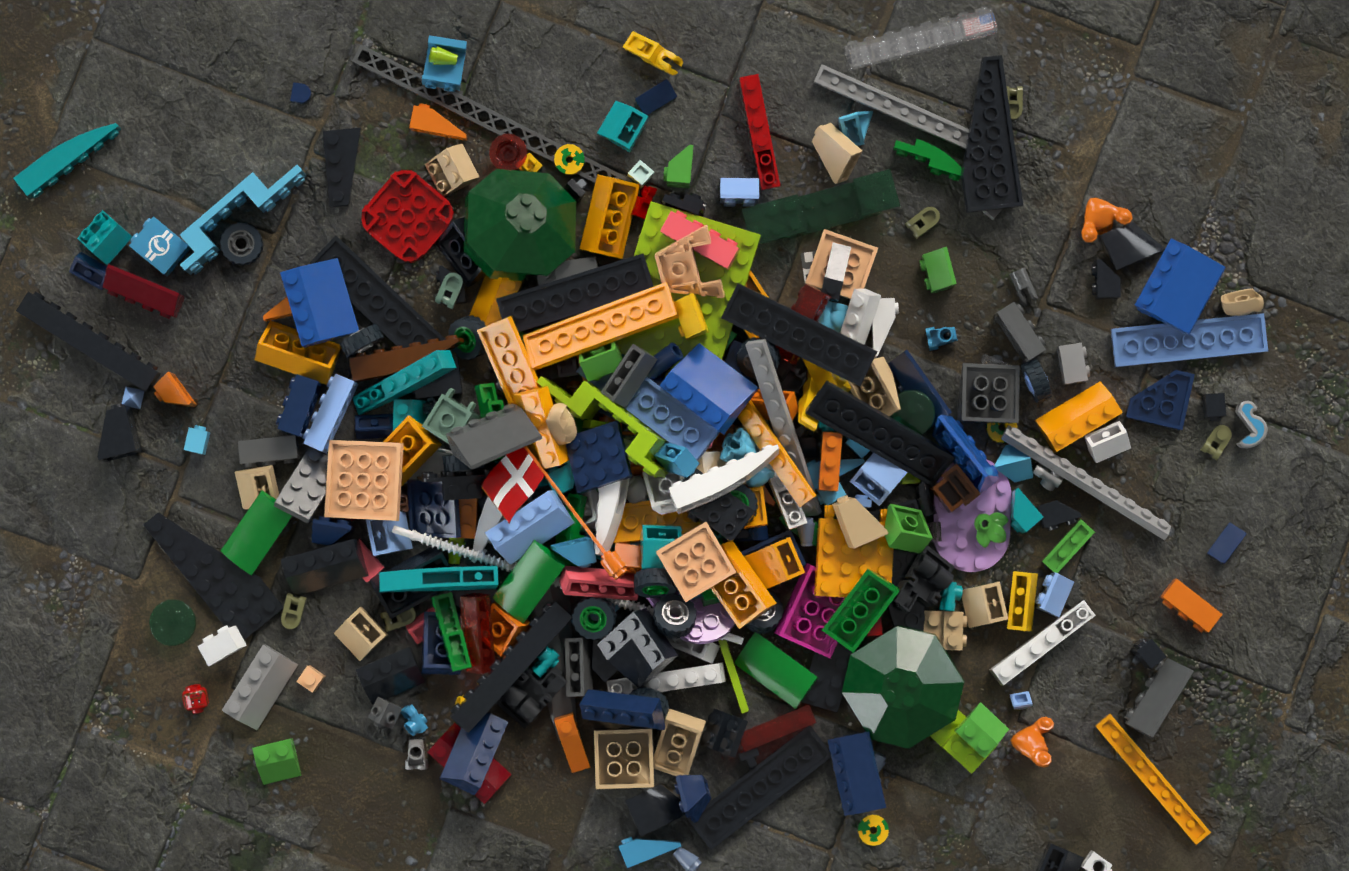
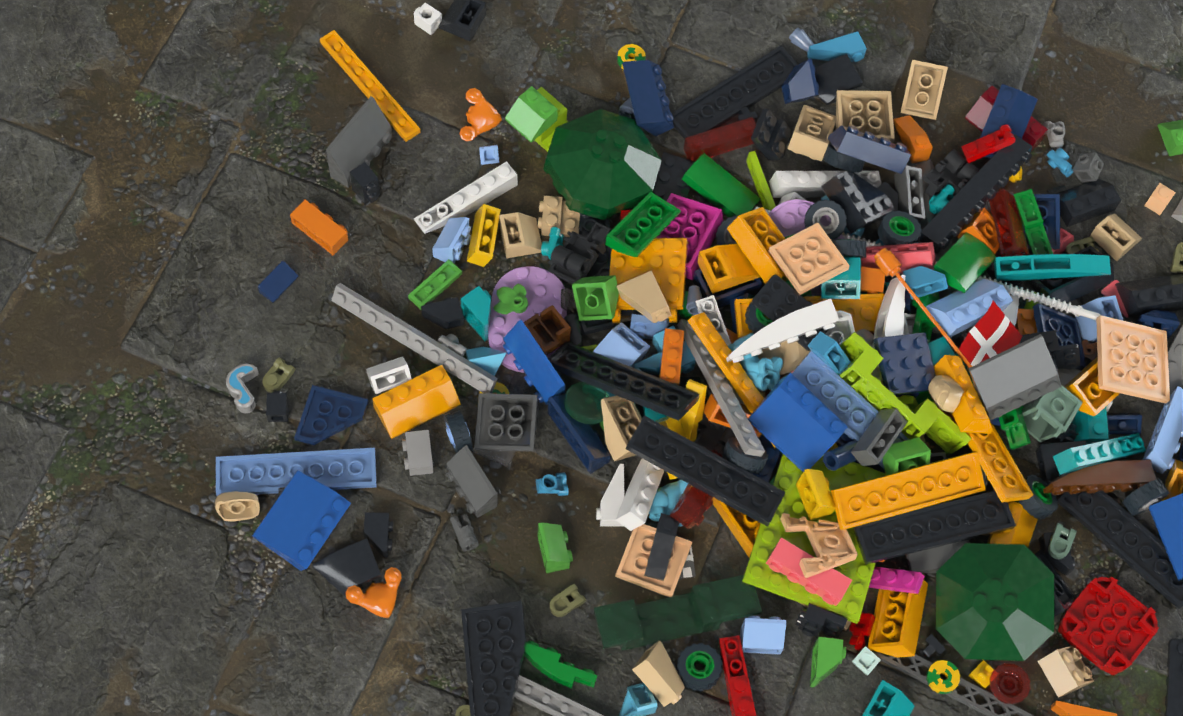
camera: 175 degrees right, 20 degrees down
none -> black wheel [677,643,722,691]
none -> dark pink plate [869,567,925,594]
none -> tan slope [900,60,948,120]
none -> red plate [961,125,1015,163]

